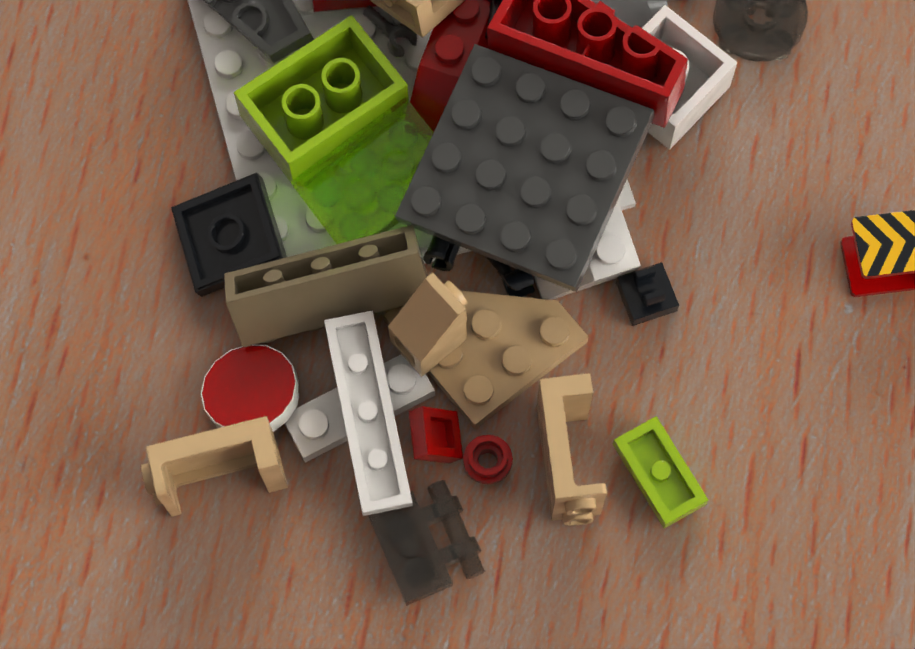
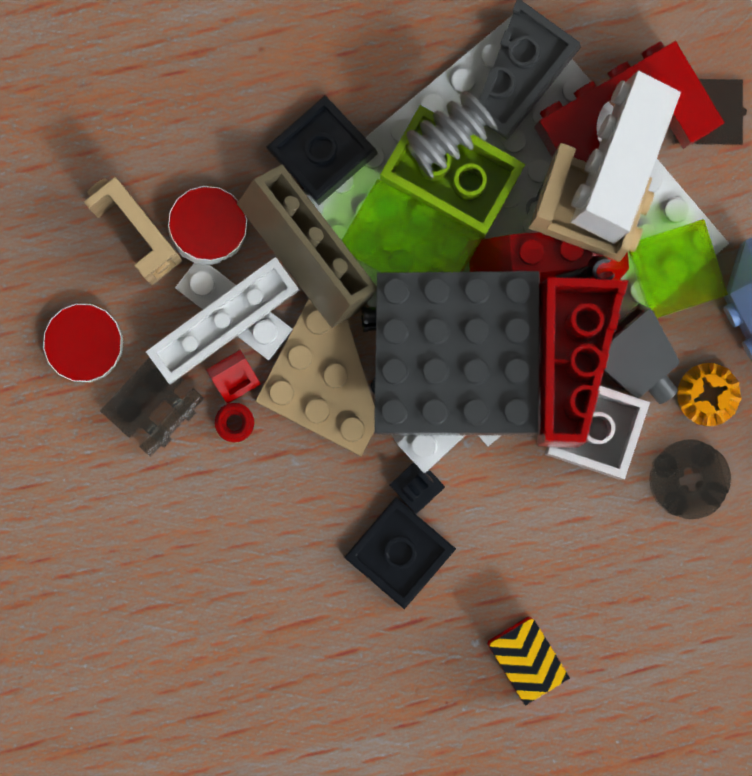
camera: 65 degrees right, 15 degrees up
tan slope [388,272,467,377] -> none
tan panel [536,373,607,526] -> none
lime plate [612,416,709,529] -> none
none -> red tile [43,304,123,383]
none -> black tile [344,497,456,610]
none -> light grey piece [407,91,497,179]

